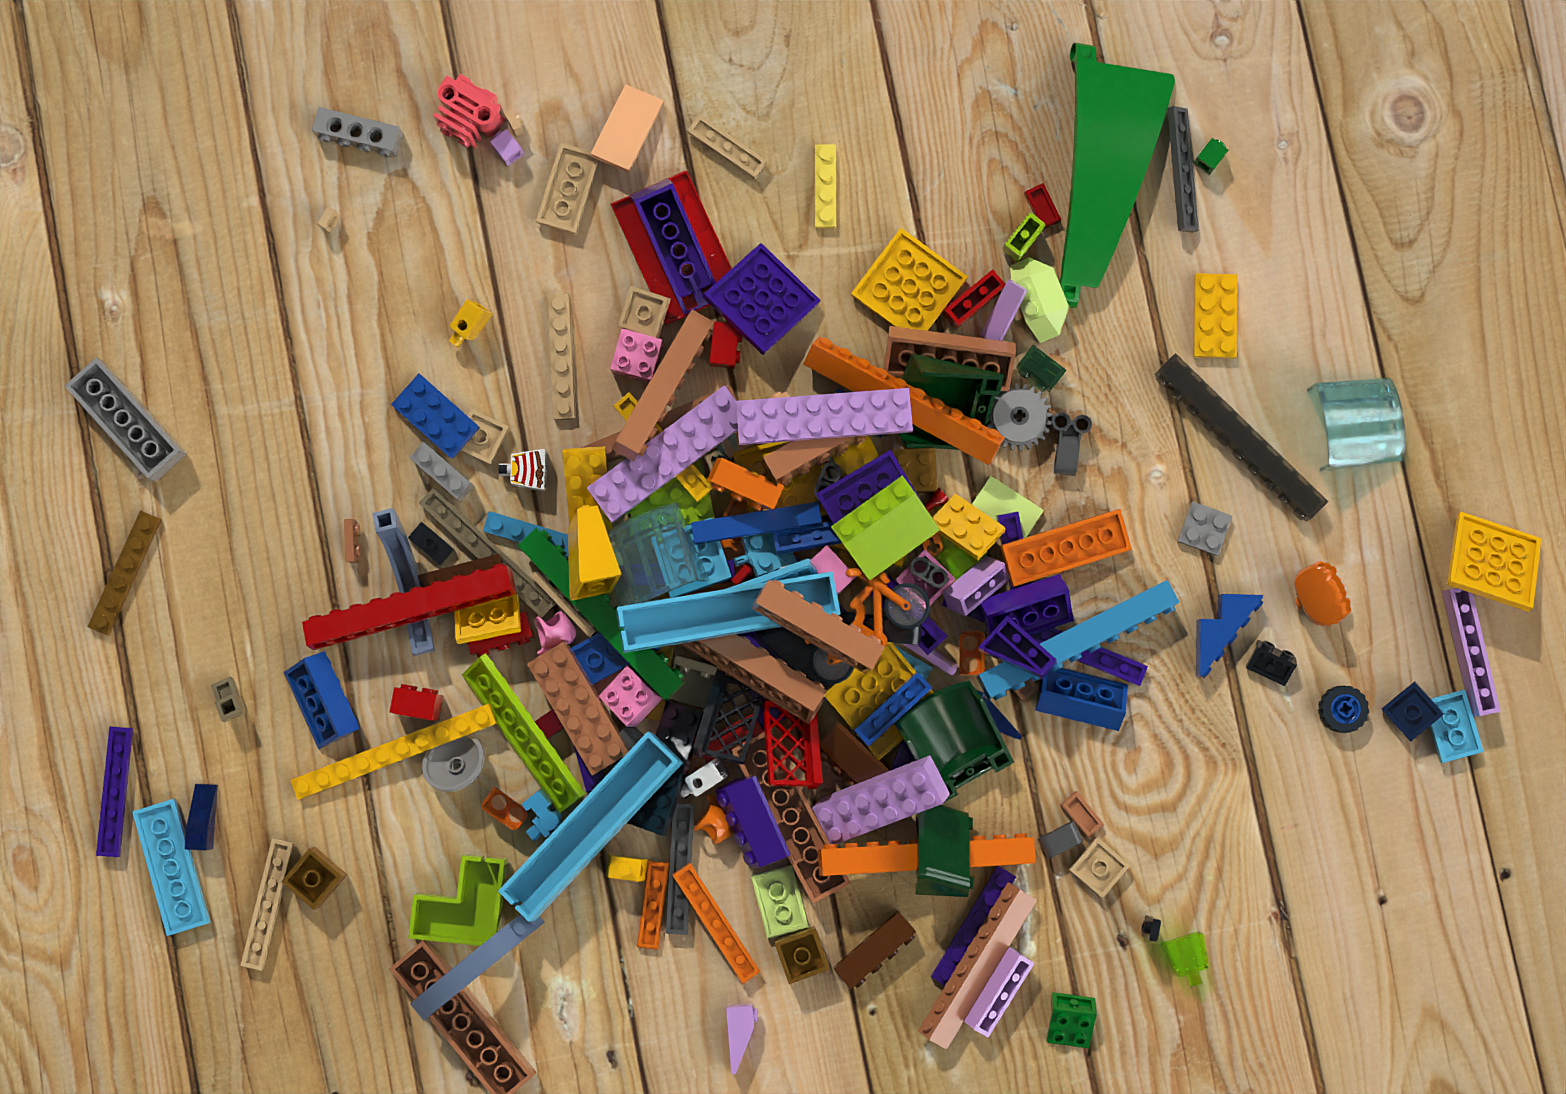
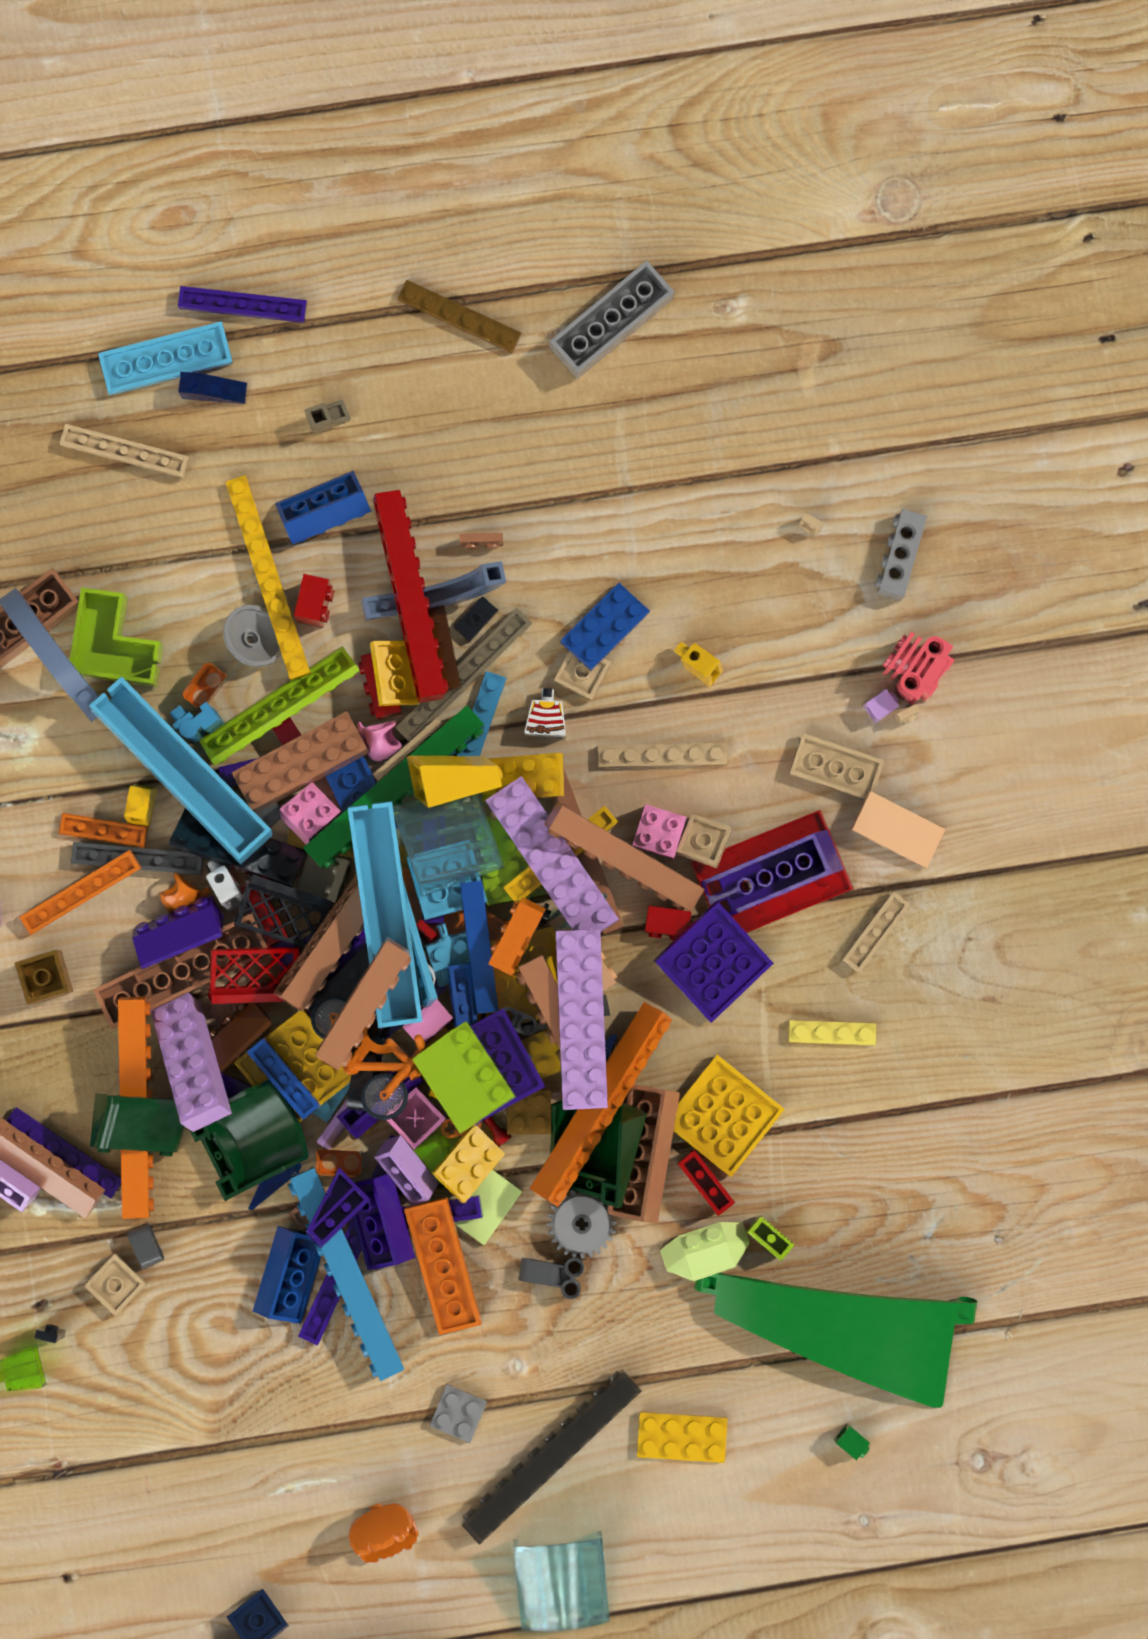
camera: 85 degrees right, 0 degrees up
pearl gold brick [281,847,348,910] -> none
light grey brick [409,442,475,502] -> none
yellowish green tile [751,865,809,939] -> none
reddish brown brick [833,910,916,989] -> none
dark grey beam [909,557,948,589] -> none
lavender tile [980,280,1028,341] -> none
clear green brick [1016,345,1066,393] -> none
red tile [1024,183,1062,230] -> none
nougat tile [1060,791,1105,838] -> none
dark grey plate [1167,106,1199,233] -> none
blue slope [1196,594,1263,678] -> none
black bracket [1246,640,1297,686] -> none
black wheel [1318,685,1369,733] -> none

